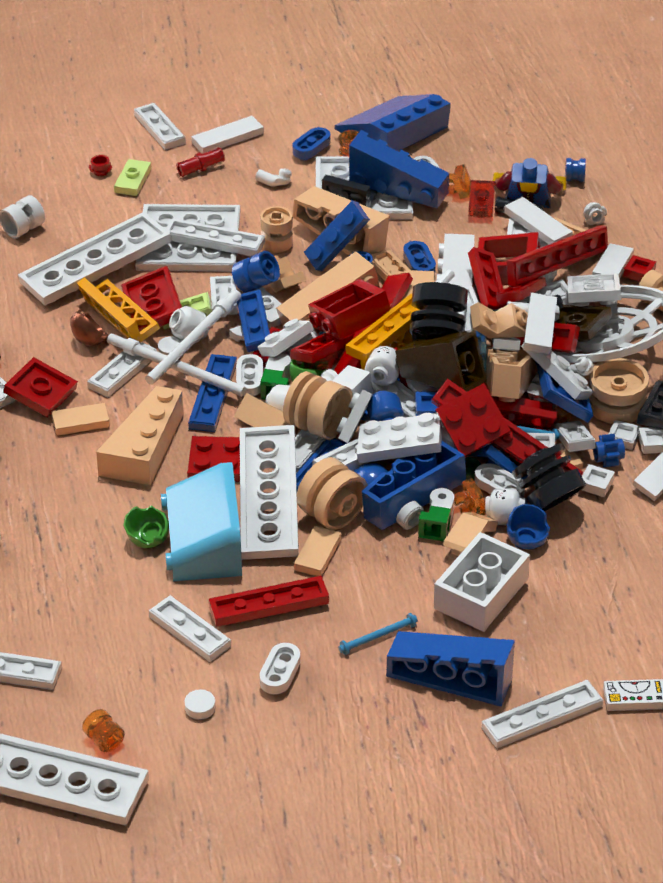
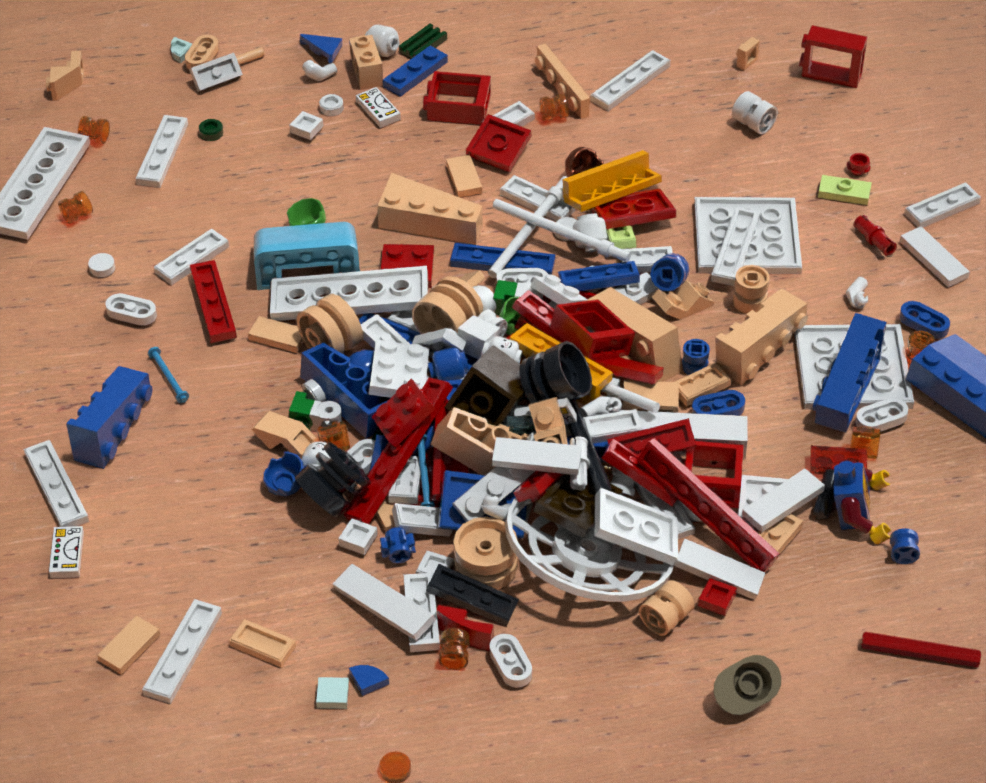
camera: 90 degrees right, 5 degrees up
white plate [18,212,172,305] -> none
blue plate [304,200,370,271] -> none
black panel [322,175,377,207] -> none
white brick [434,532,530,632] -> none
white plate [583,202,607,226] -> none

